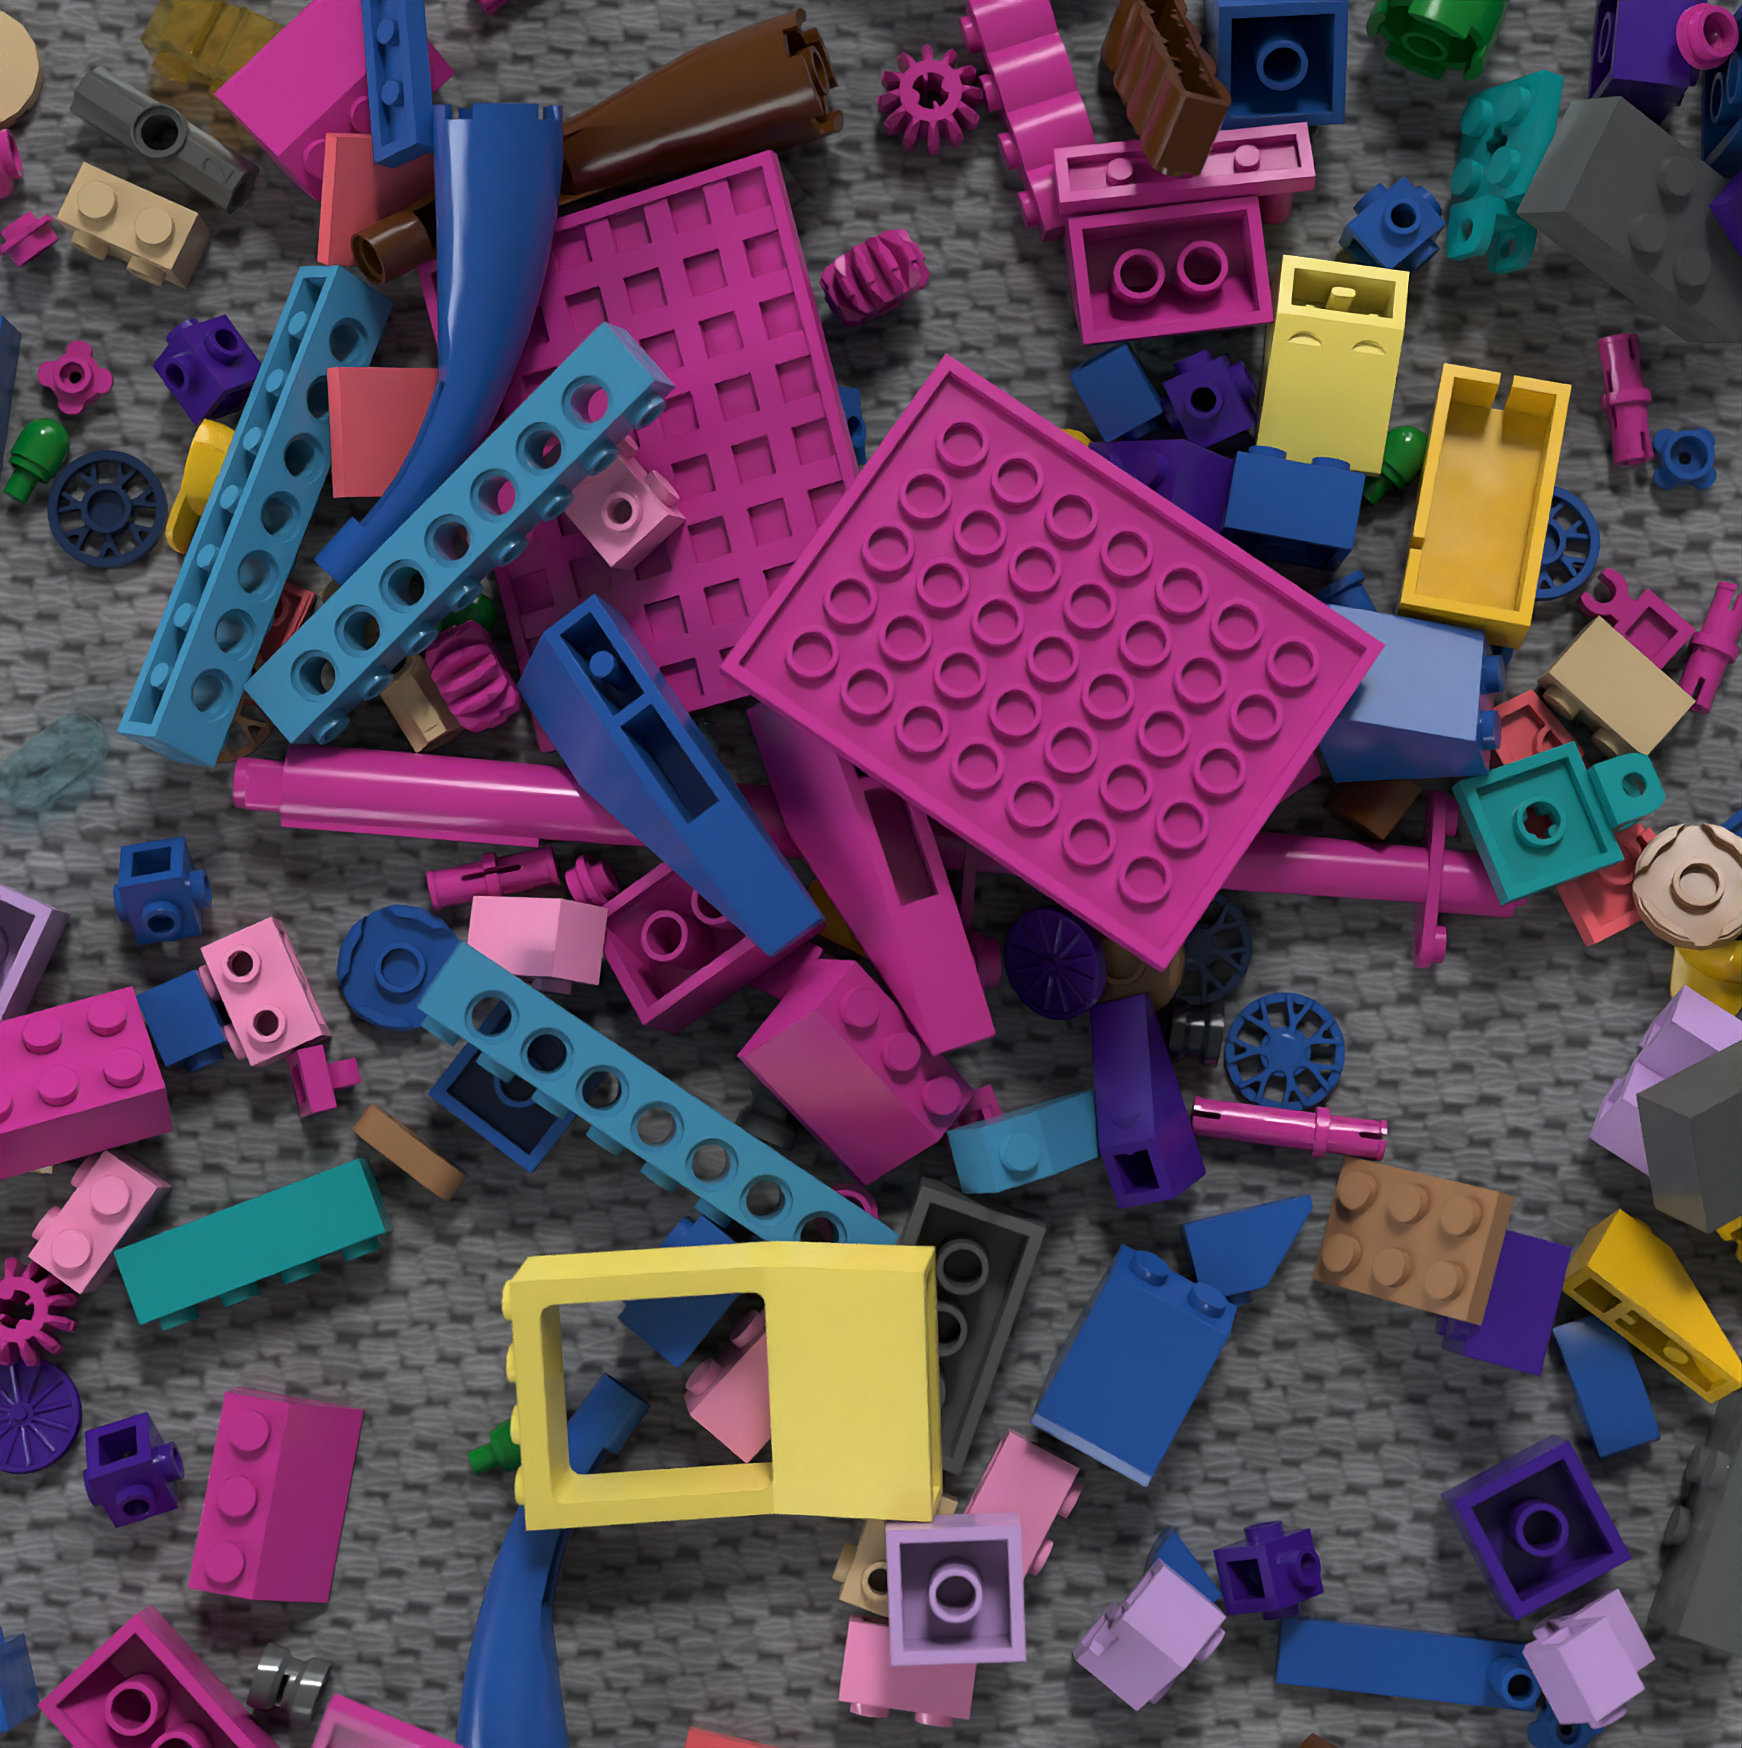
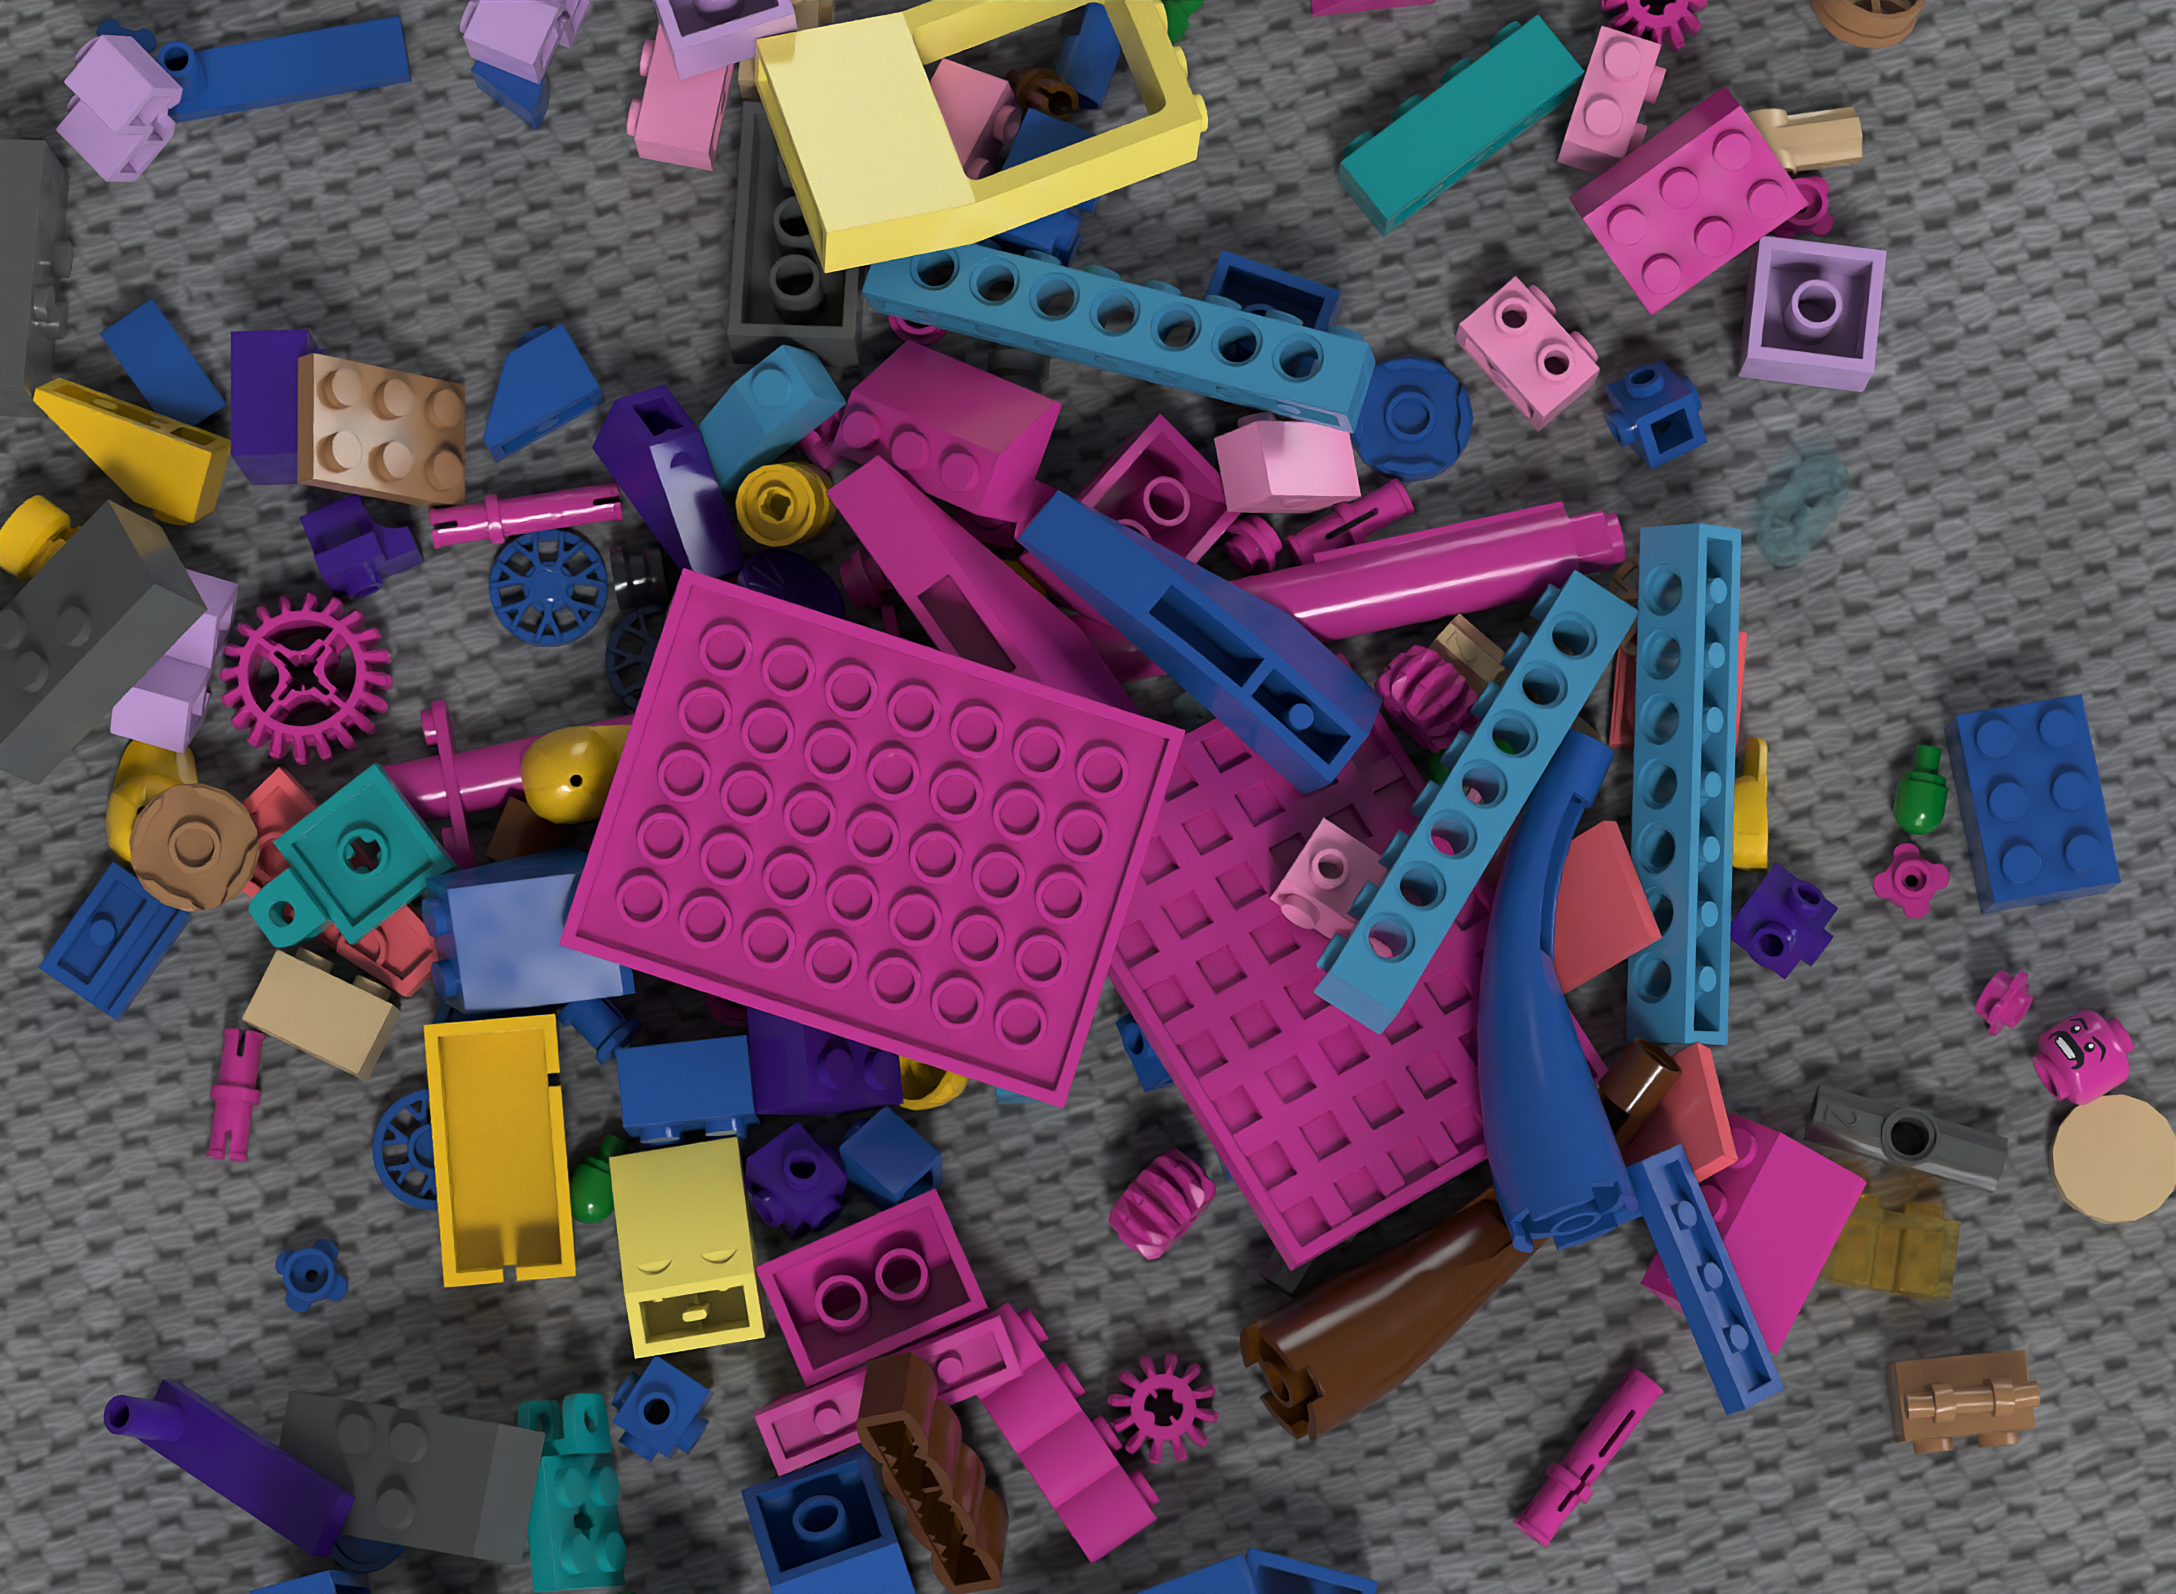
camera: 165 degrees right, 5 degrees down
dark blue wheel [47,450,168,569] -> none
tan brick [56,162,212,289] -> none
blue brick [136,970,230,1074] -> none
dark pink tile [286,1045,362,1119] -> none
medium nougat beam [352,1102,468,1202] -> none
blue slope [1029,1243,1237,1487] -> none
dark purple brick [1213,1520,1324,1620] -> none
dark purple brick [1440,1434,1632,1620] -> none
dark pink plate [1575,567,1696,670] -> none
dark pink pin [1597,333,1654,466] -> none
none -> dark pink gear [219,593,394,765]
none -> dark purple brick [299,494,424,600]
none -> yellow cap [520,724,631,824]
none -> yellow wheel [735,461,837,547]
none -> reddish brown axle [1005,66,1079,122]

